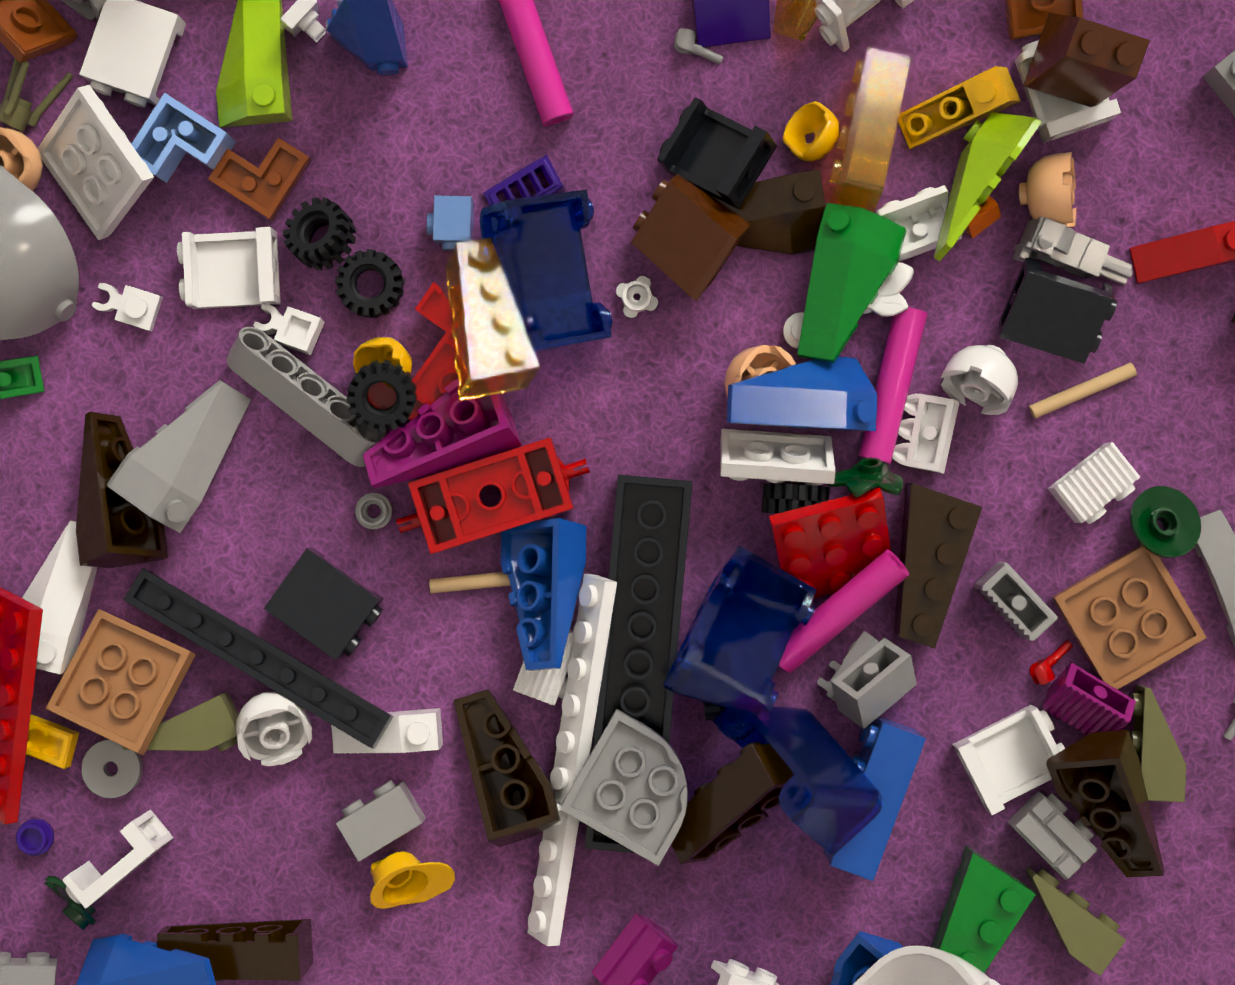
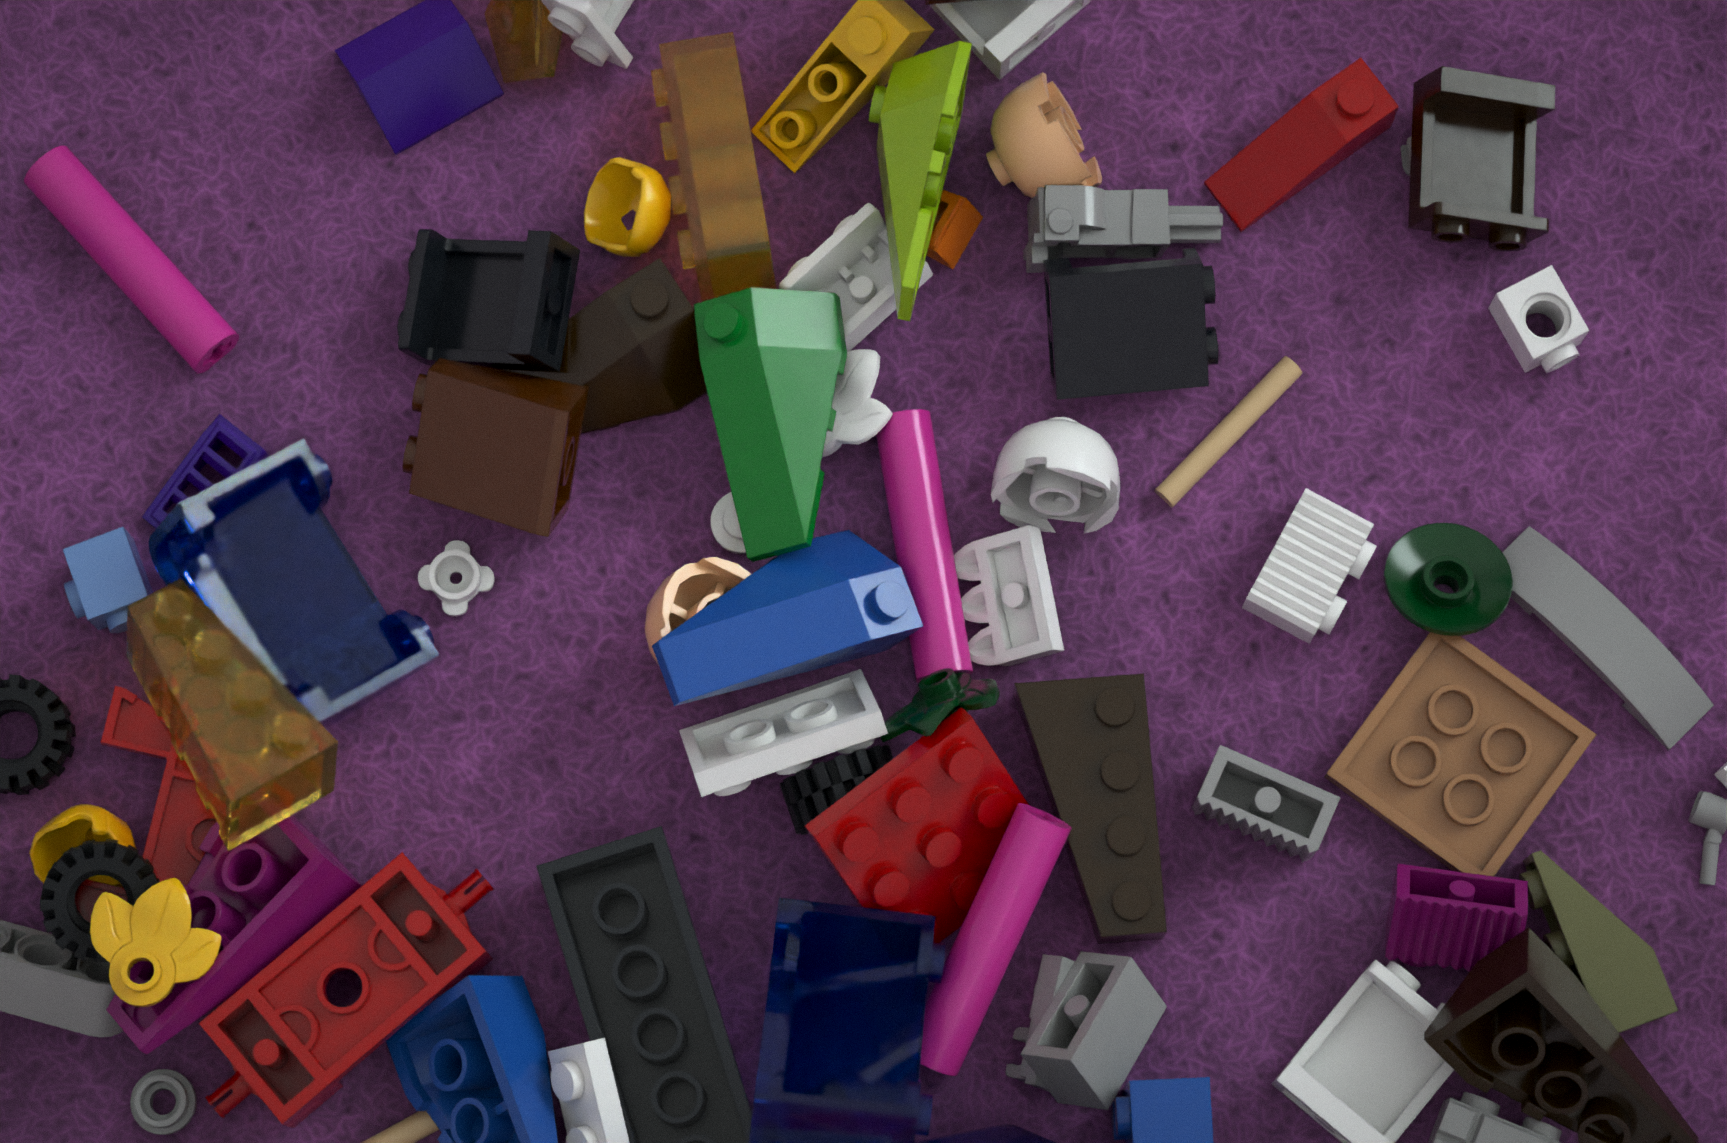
camera: 20 degrees left, 10 degrees down
light grey hand [674,28,723,65] -> none
red hand [1029,640,1073,685] -> none
none -> yellow plate [90,878,222,1007]

